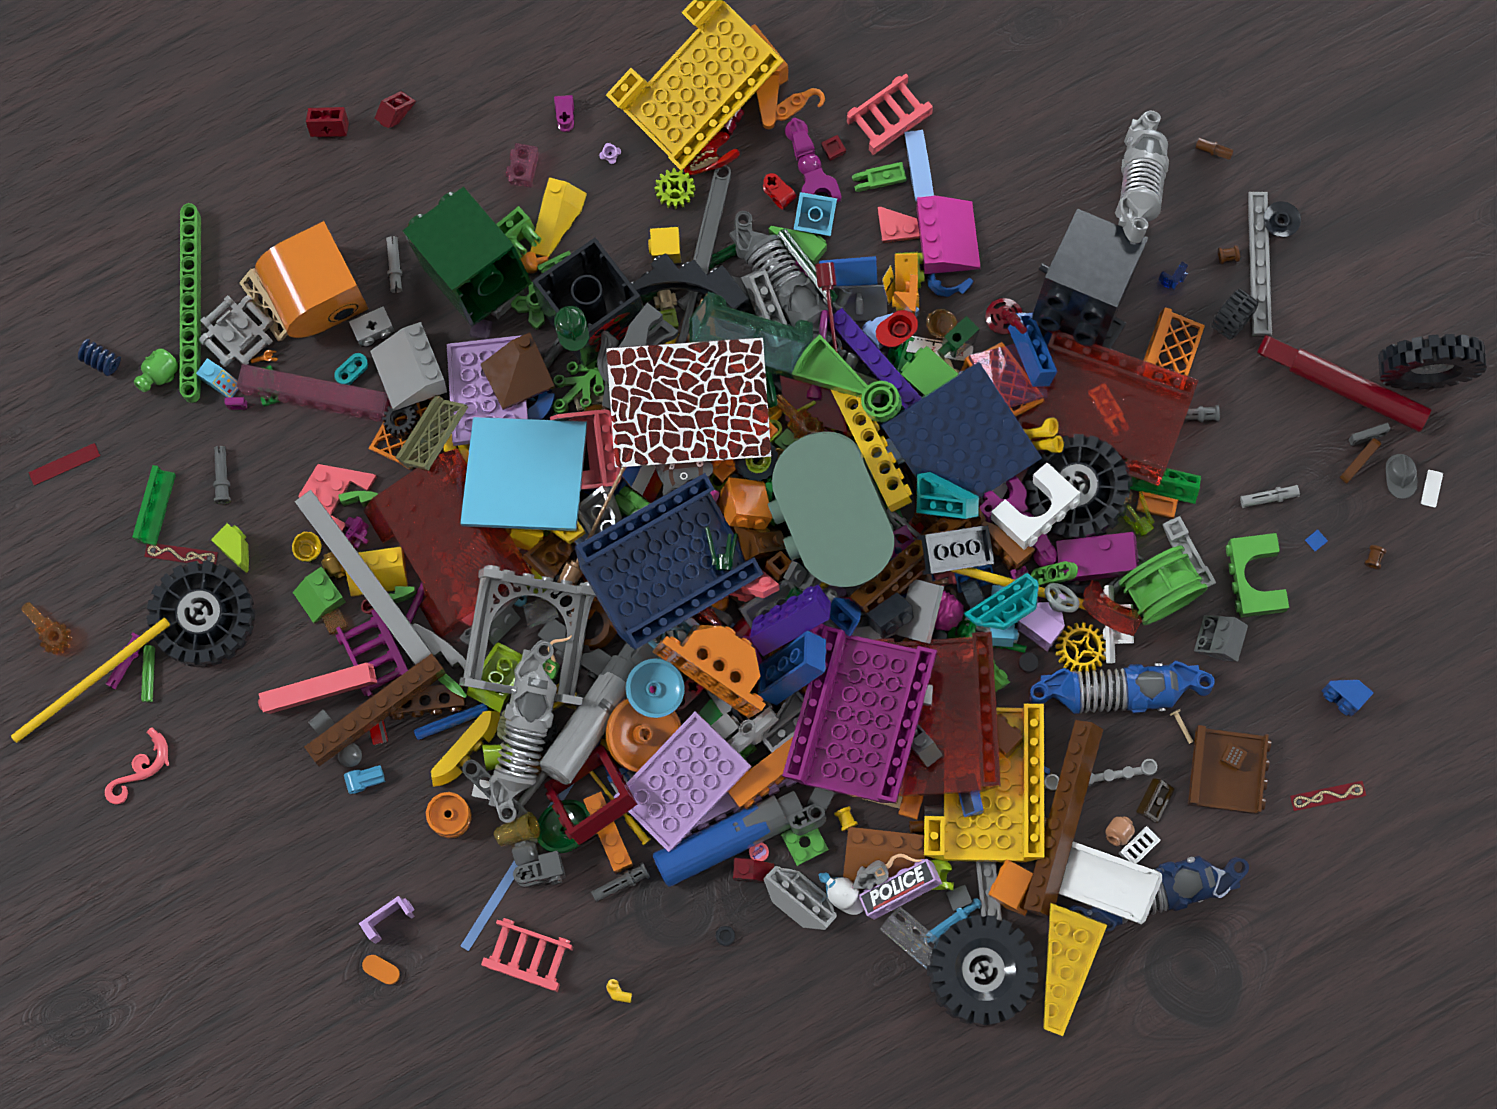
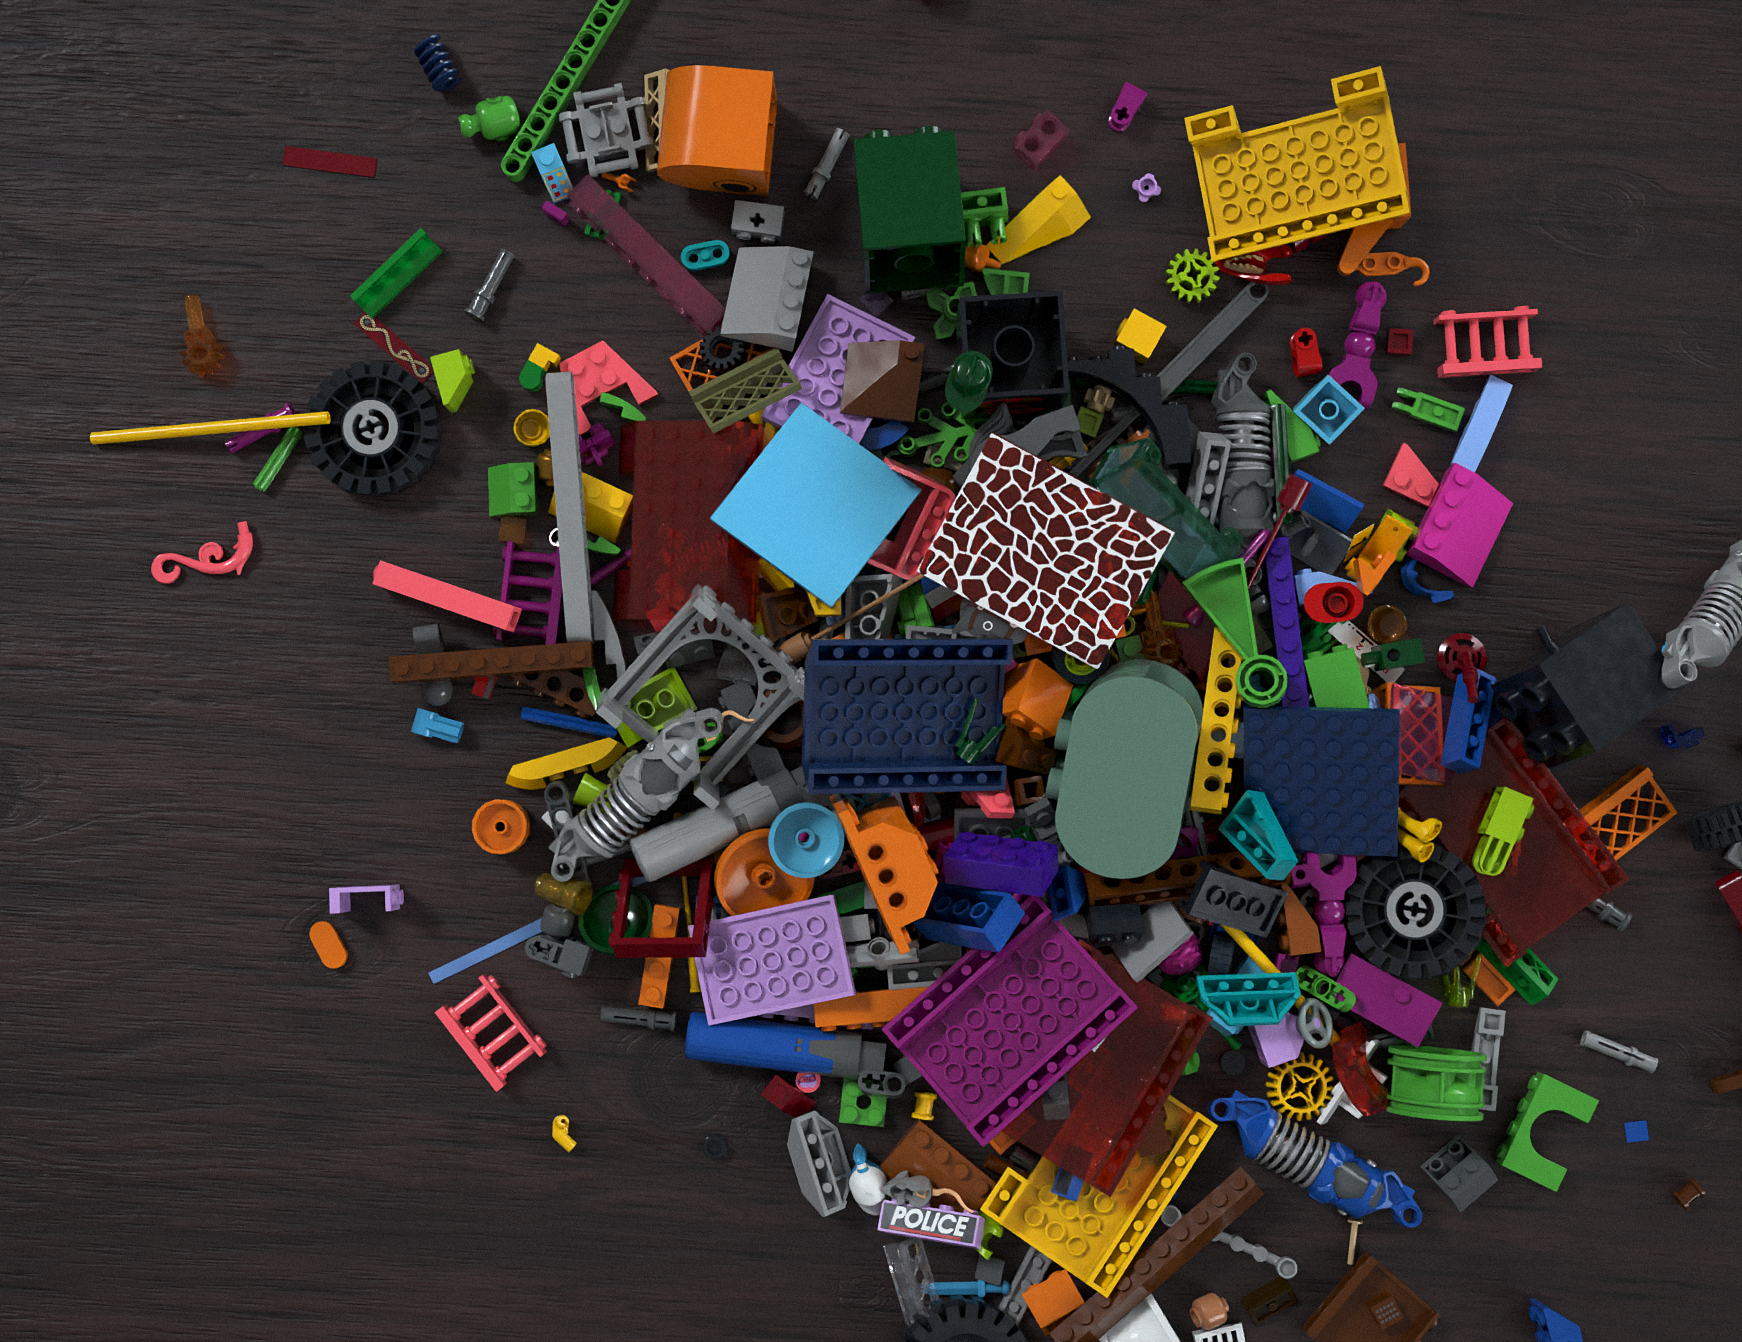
camera: 25 degrees right, 10 degrees up
white arch [991,463,1080,550] -> none
none -> leg [519,343,561,392]
none -> lime brick [1472,787,1535,876]

